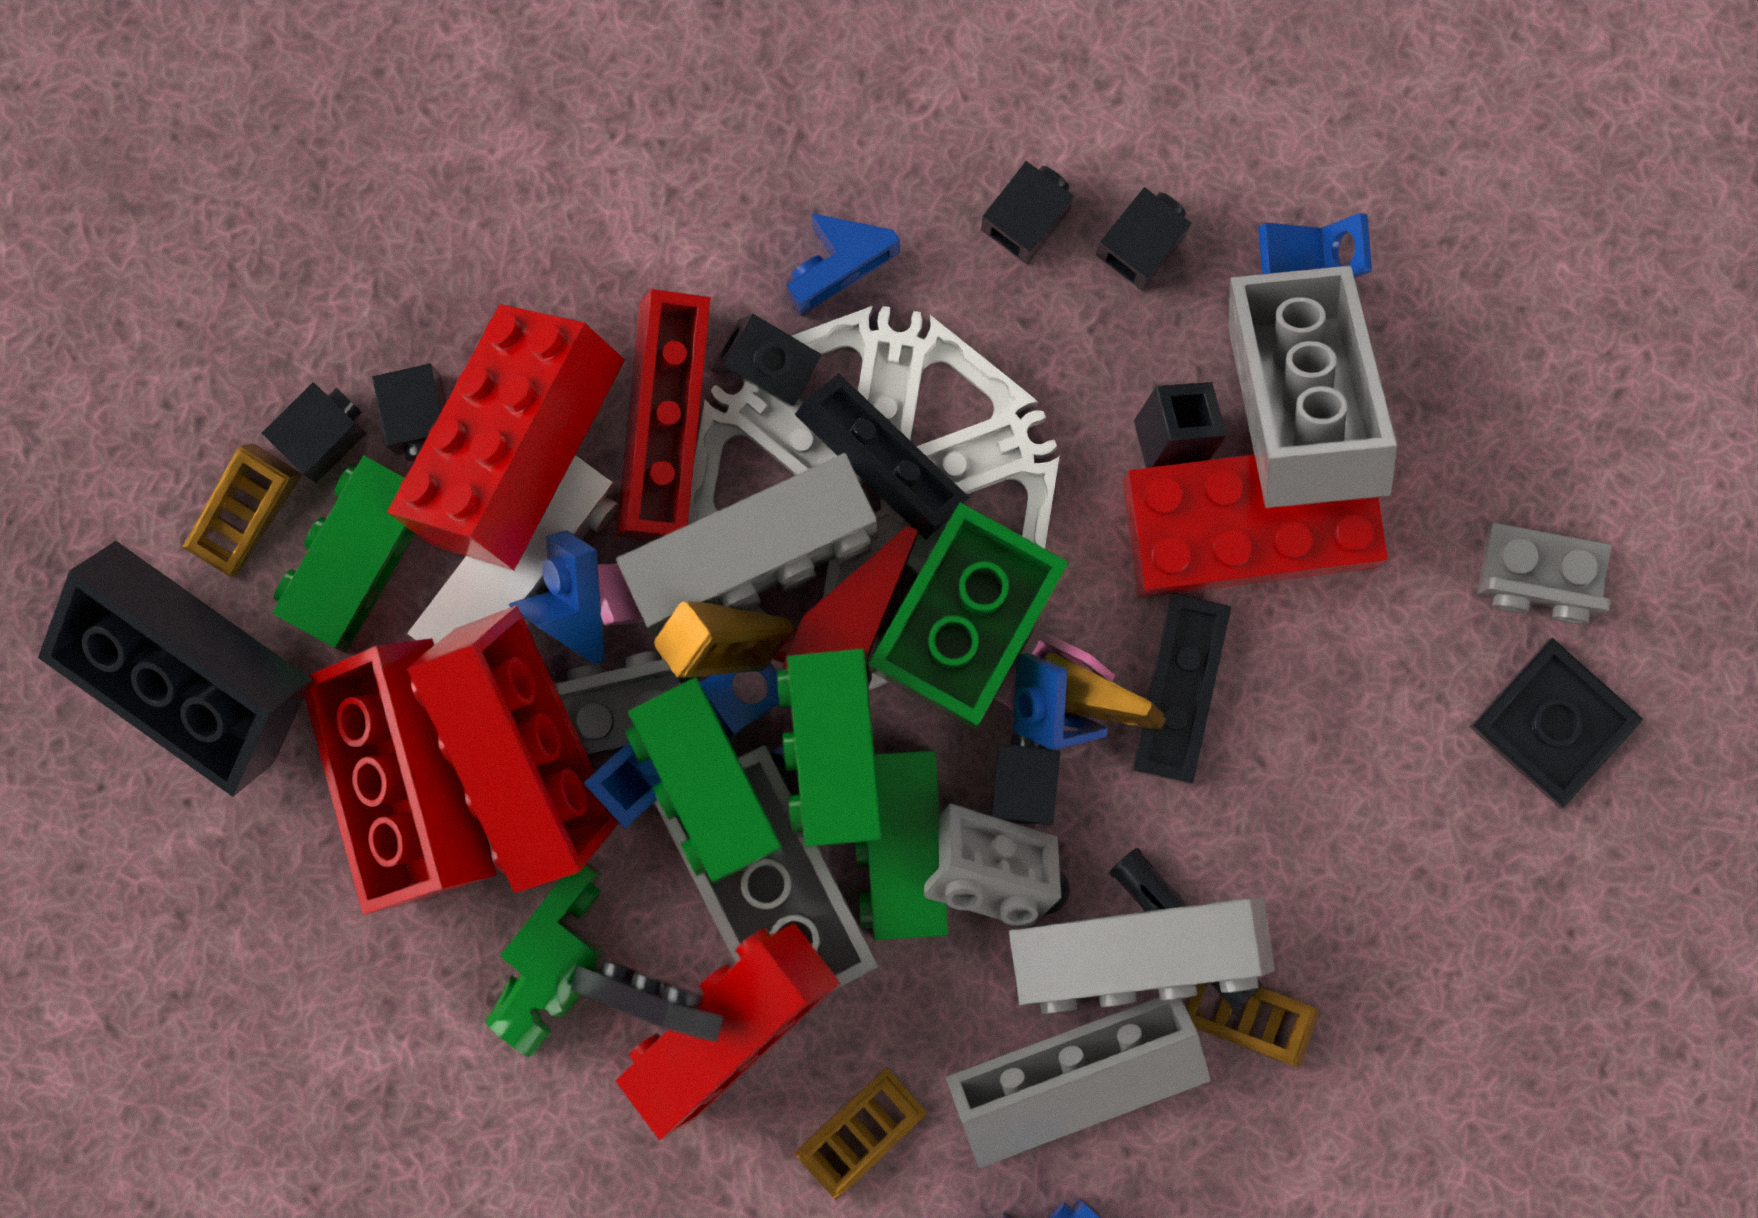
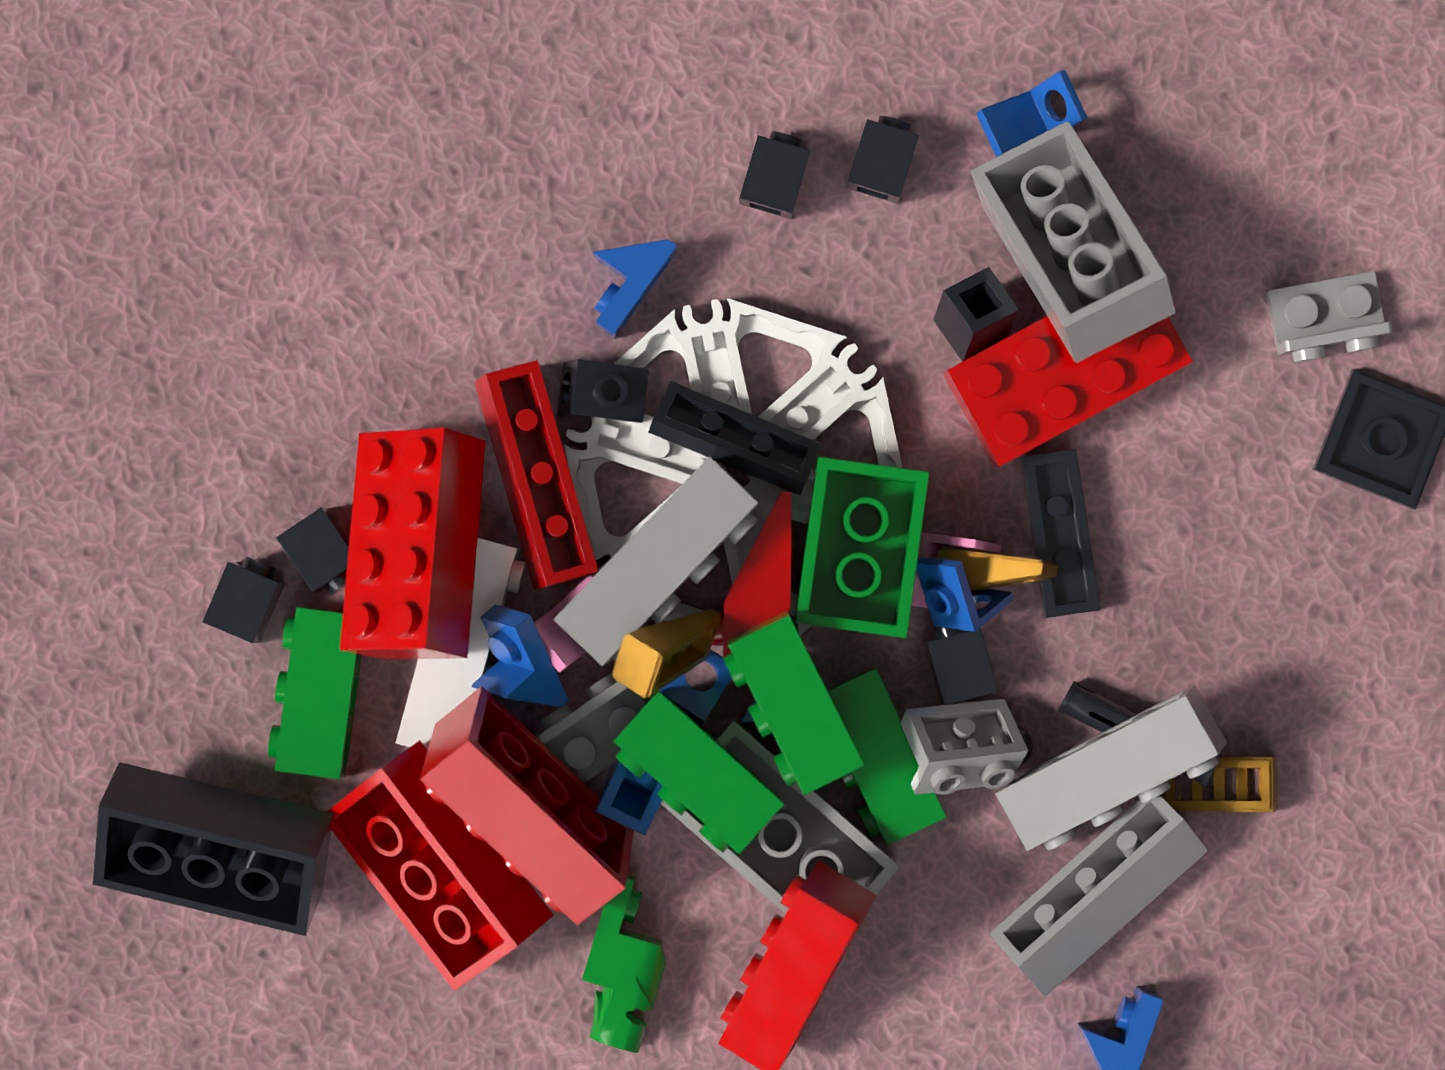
camera: 20 degrees left, 5 degrees up
pearl gold slope [182,443,303,579] -> none
black plate [570,961,724,1042] -> none
pearl gold slope [795,1067,928,1200] -> none

